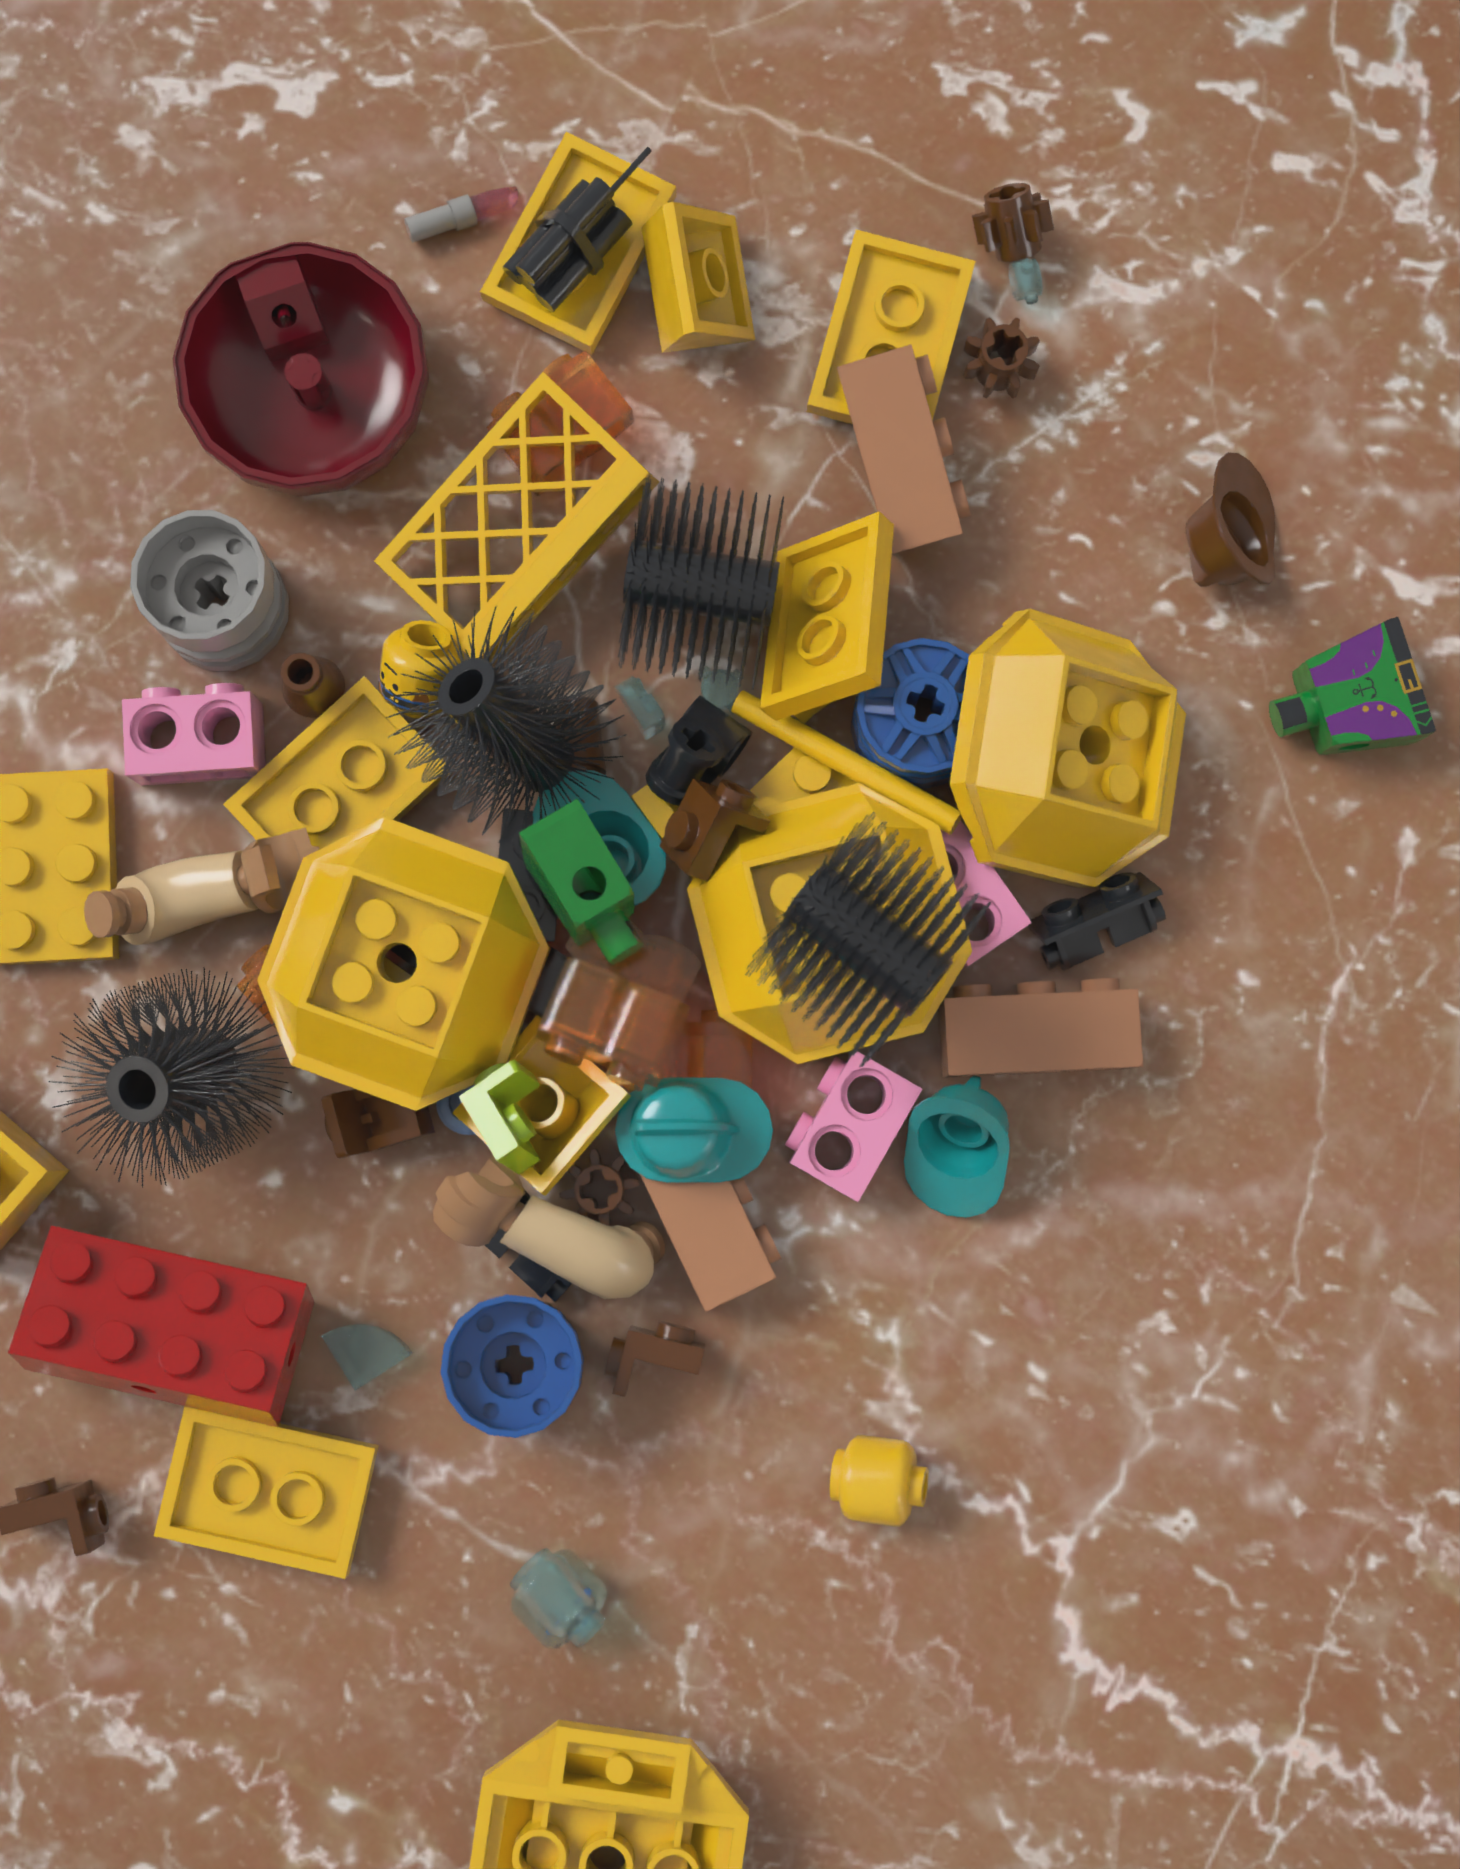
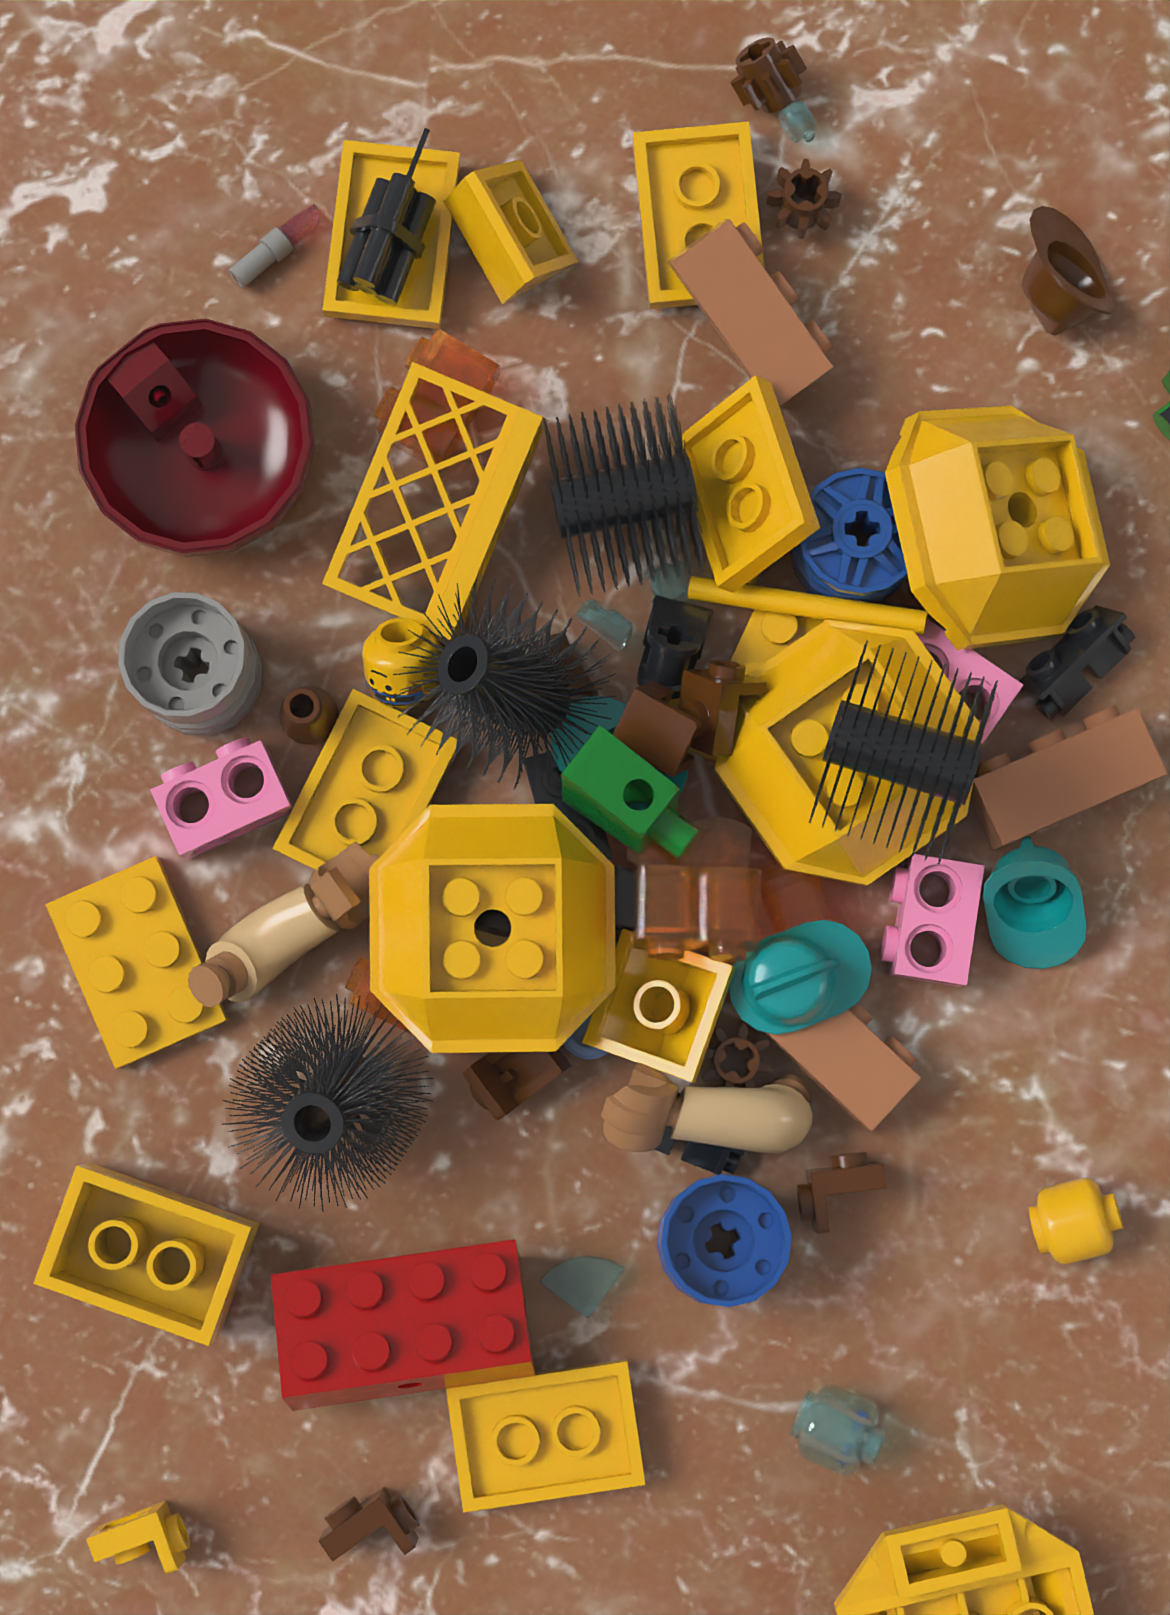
camera: 20 degrees left, 0 degrees up
lime bracket [459,1060,541,1175] -> none
none -> reddish brown panel [613,680,700,777]

